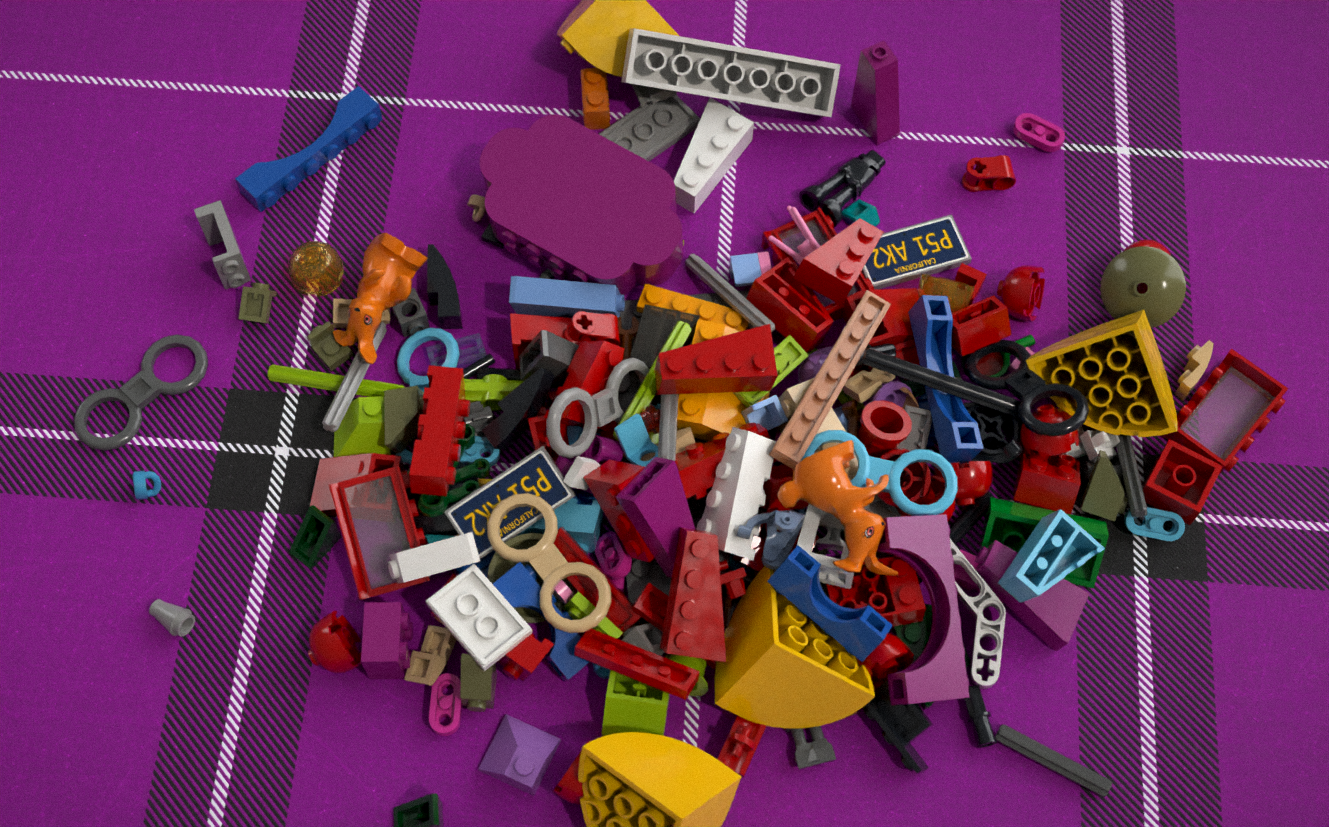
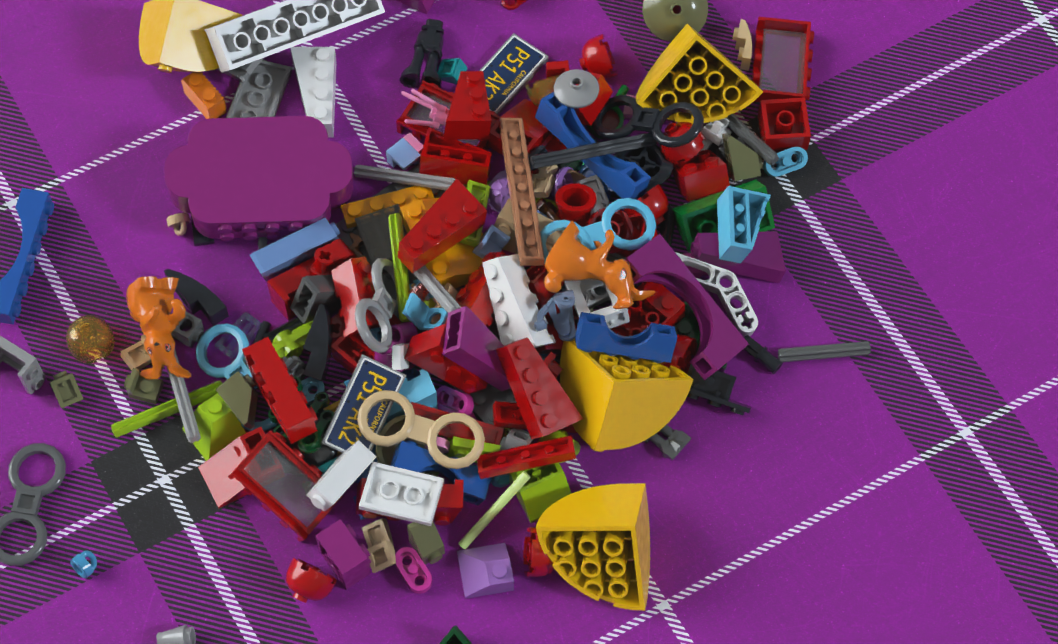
camera: 35 degrees left, 0 degrees up
dark green slope [289,505,342,569] -> none
red hips [717,715,766,778] -> none
none -> yellowish green bar [459,471,531,549]
none -> light grey dish [554,69,599,108]

